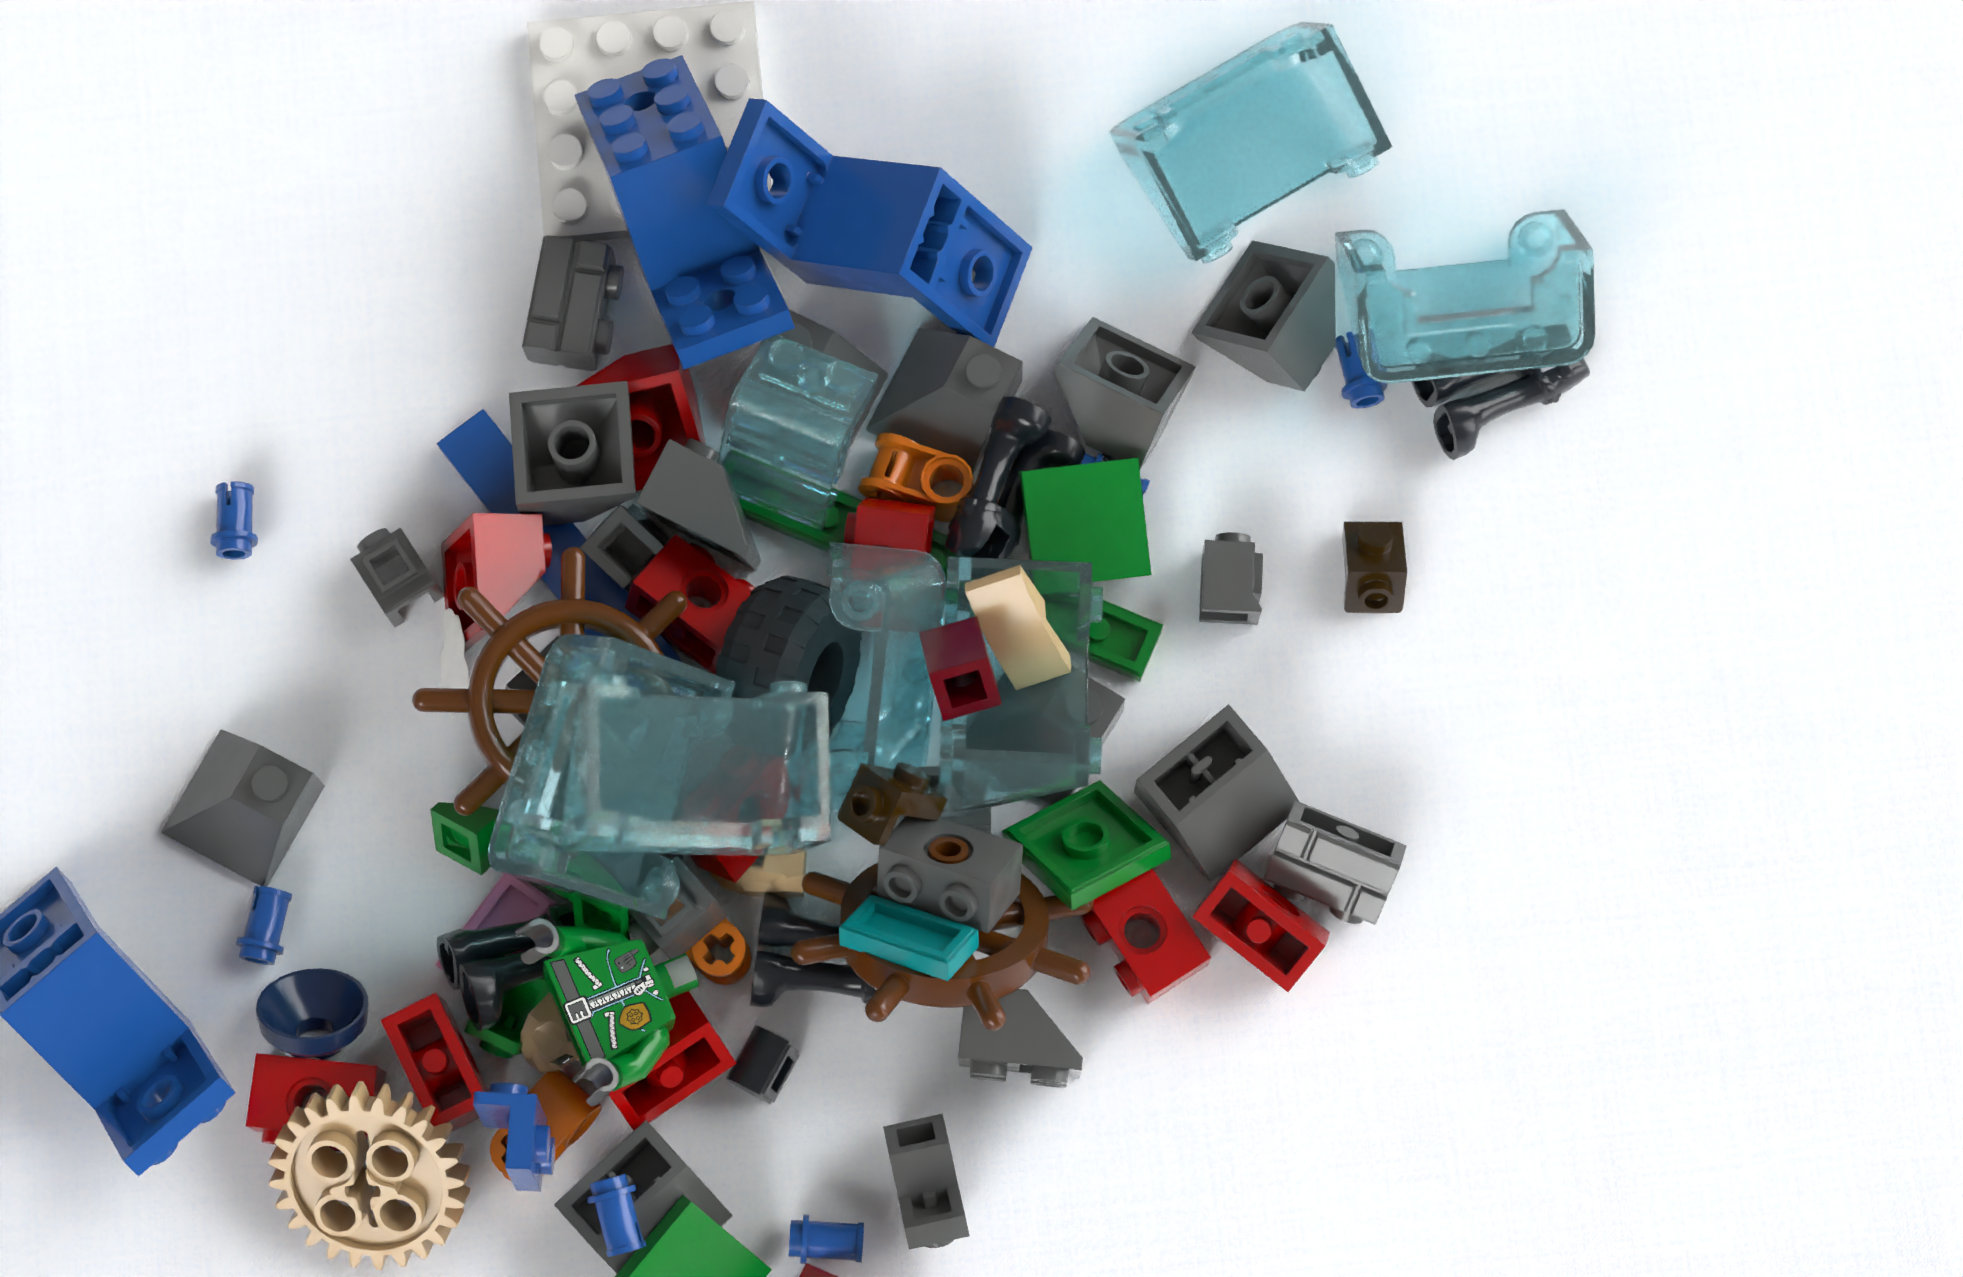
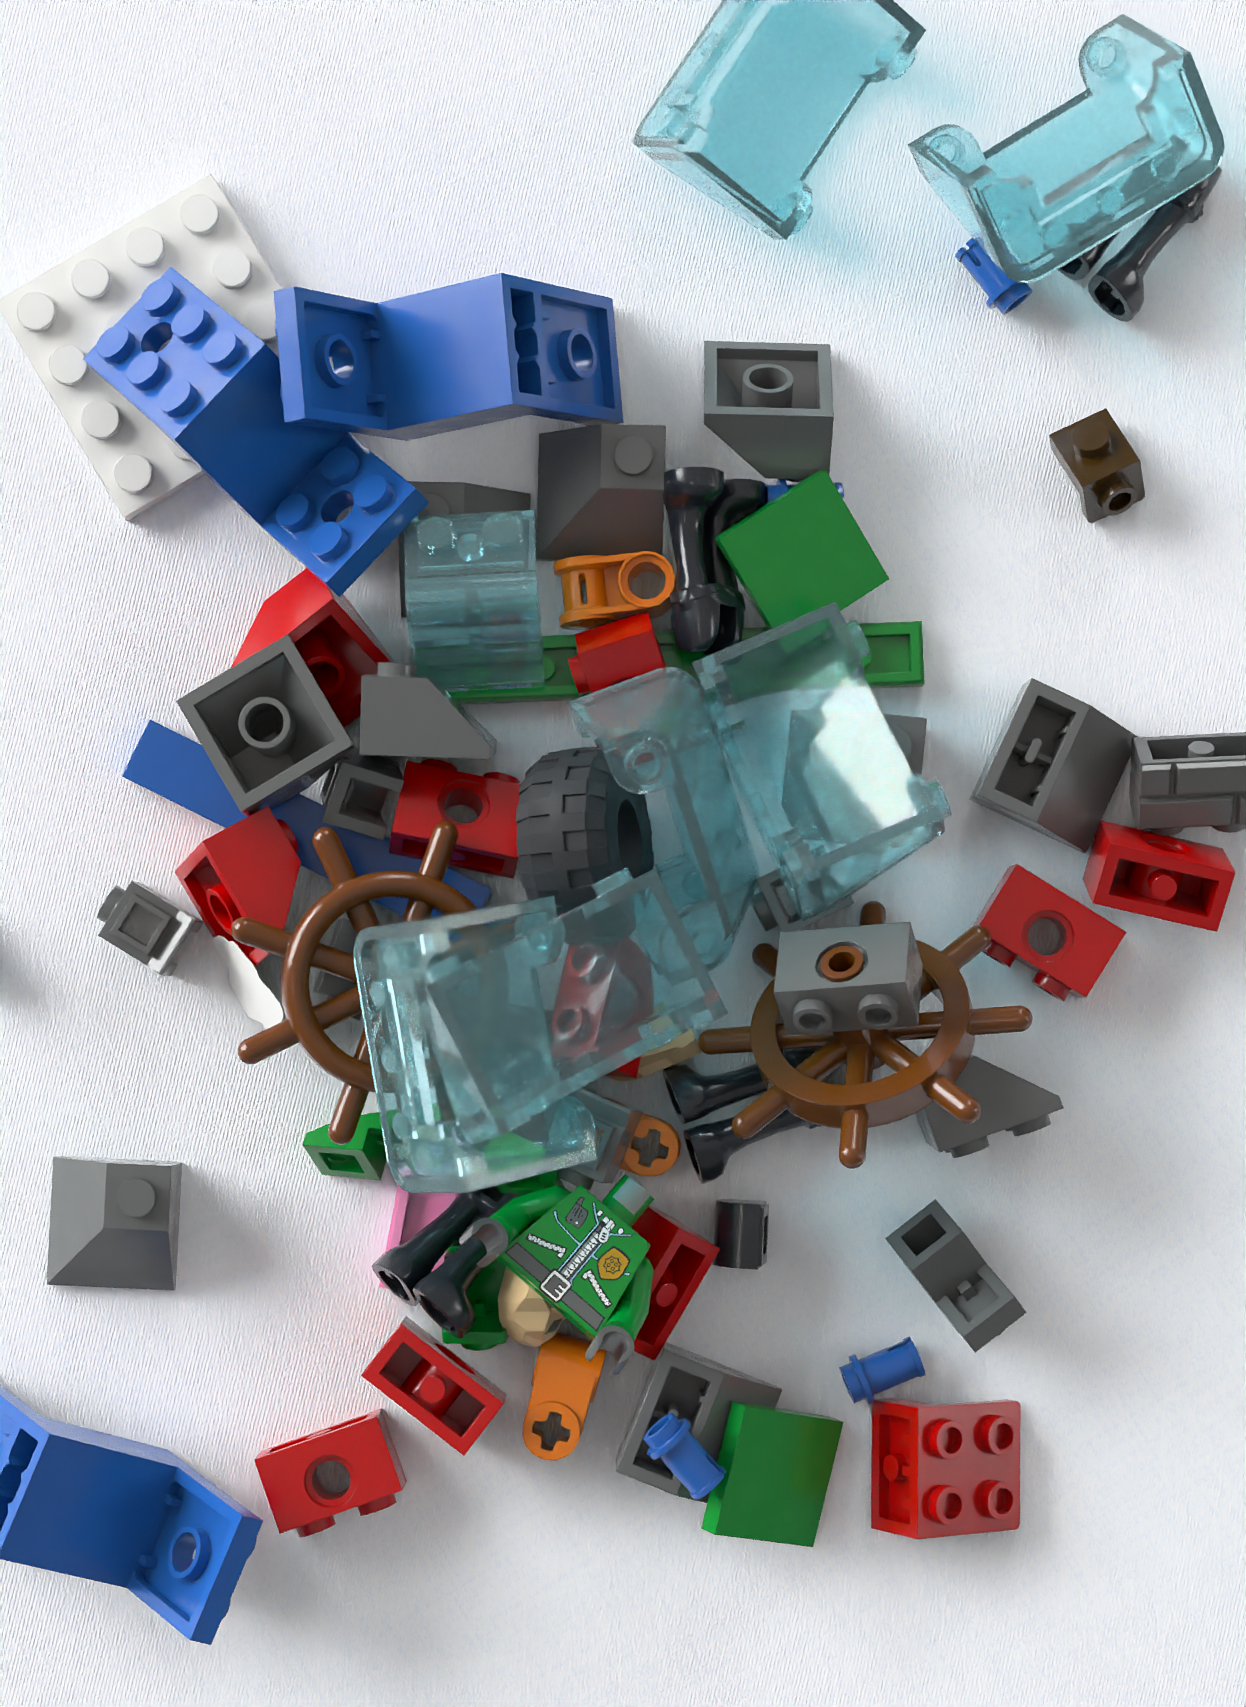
camera: 25 degrees left, 10 degrees up
blue pin [236,886,292,965] -> none
dark blue piece [256,968,369,1060] -> none
tan gear [269,1081,471,1270] -> none
blue bracket [473,1083,555,1192] -> none
dark grey brick [522,235,624,371] -> none
dark brown bracket [837,762,948,846] -> none
teal tile [839,895,979,981] -> none
dark red brick [919,616,1002,722] -> none
tan slope [965,565,1071,690] -> none
green tile [1002,780,1171,911] -> none
dark grey slope [1191,240,1336,392] -> none
dark grey window [1199,532,1263,625] -> none

